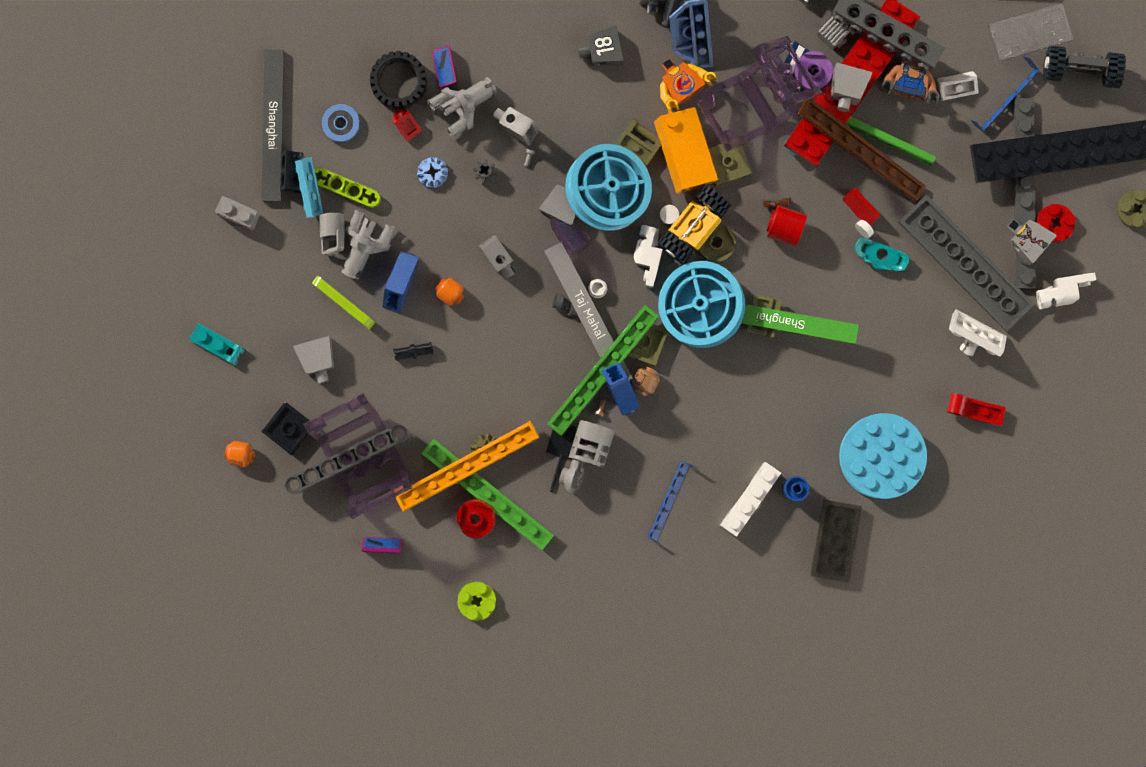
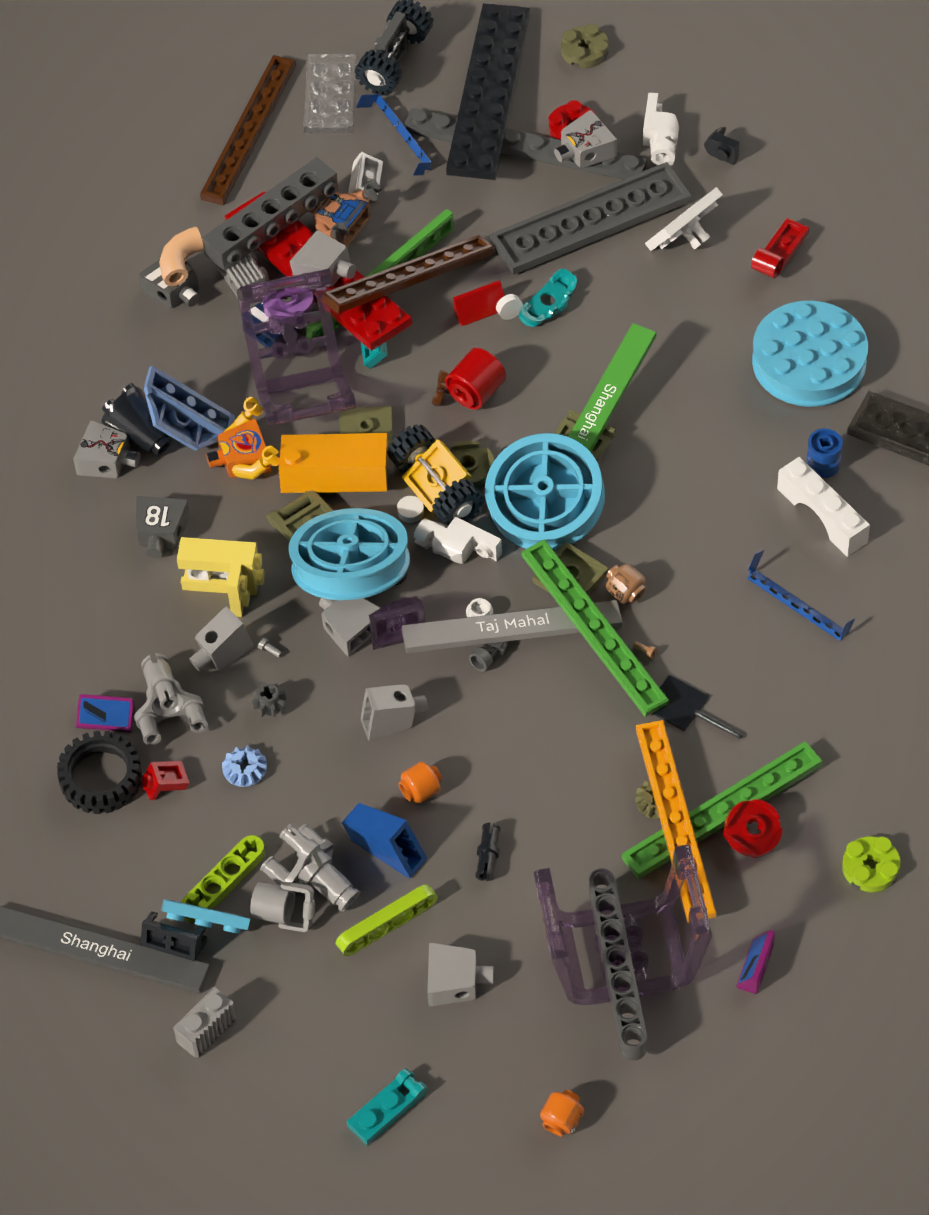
camera: 70 degrees left, 30 degrees down
black plate [261,401,316,455] -> none
medium blue tile [321,104,360,143] -> none
light grey cylinder [559,420,615,495] -> none
blue slope [601,362,640,416] -> none
none -> light yellow brick [177,537,264,617]
none -> black plate [704,127,739,165]

